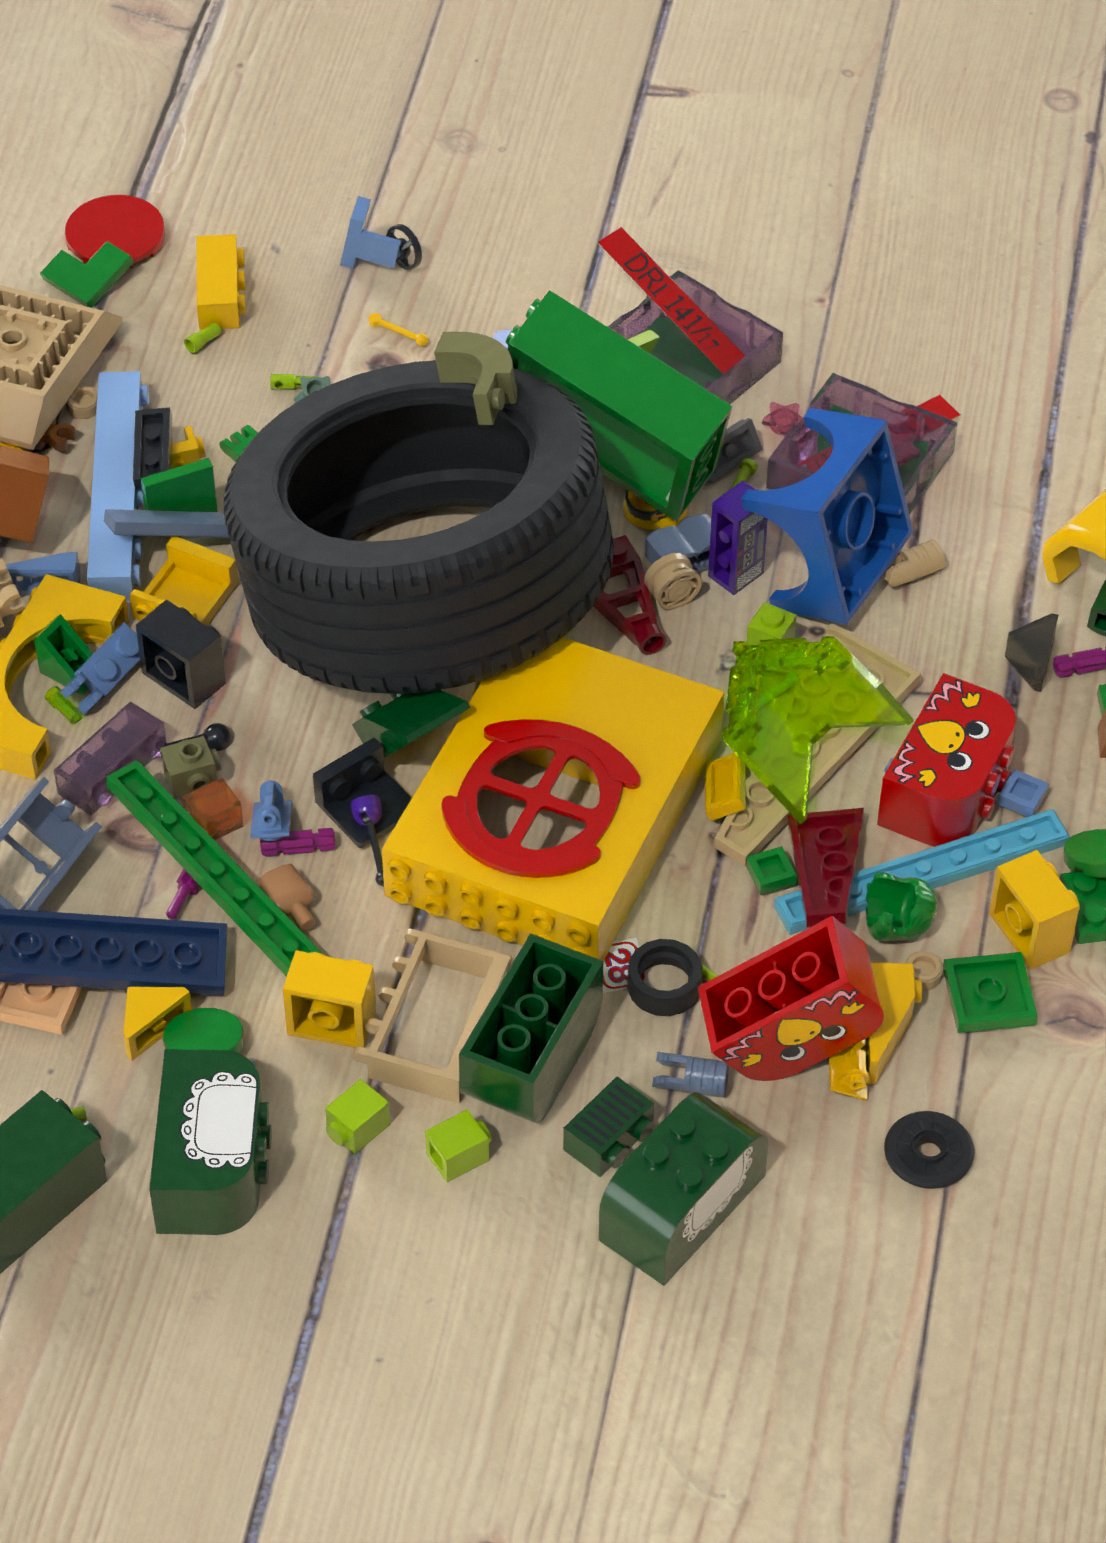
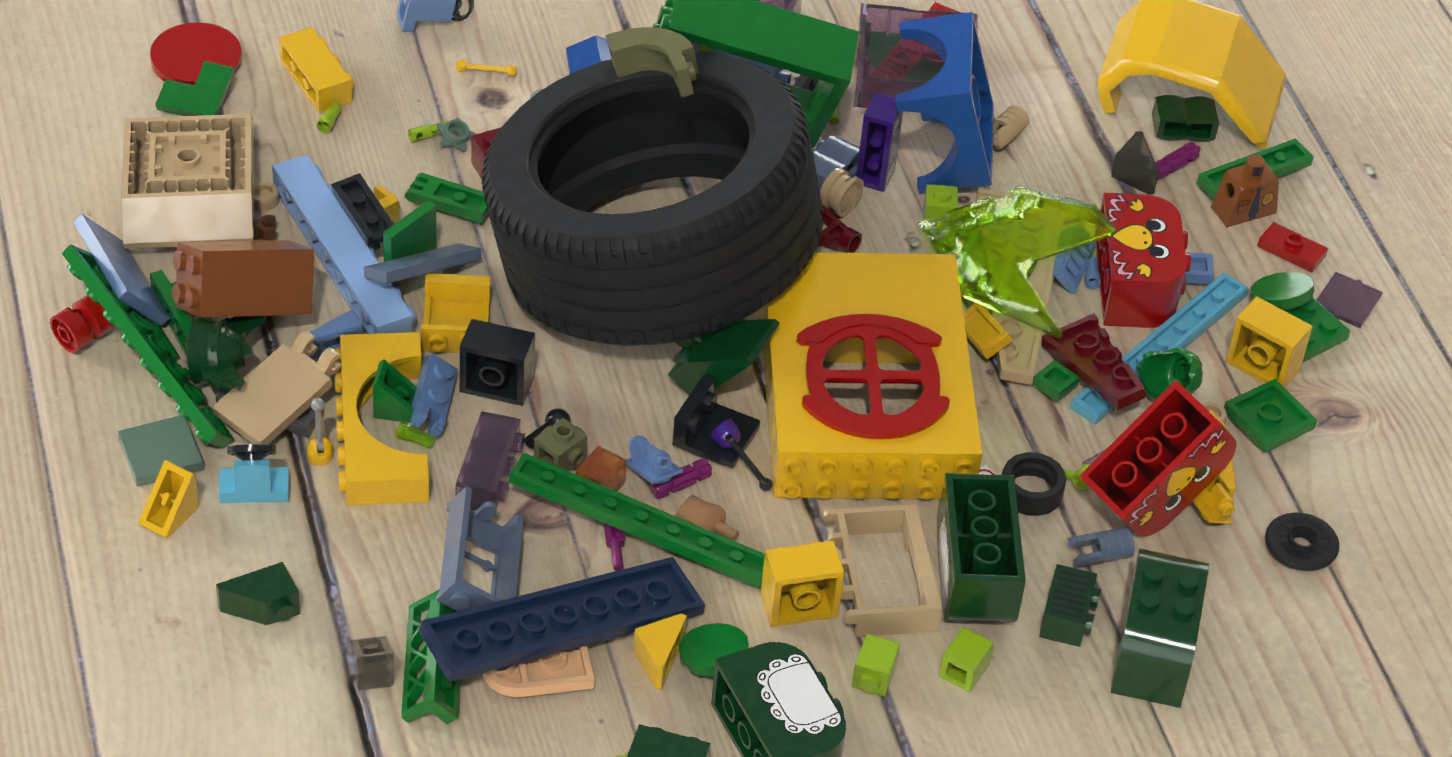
camera: 30 degrees left, 5 degrees down
none -> medium blue slope [1053,224,1097,294]

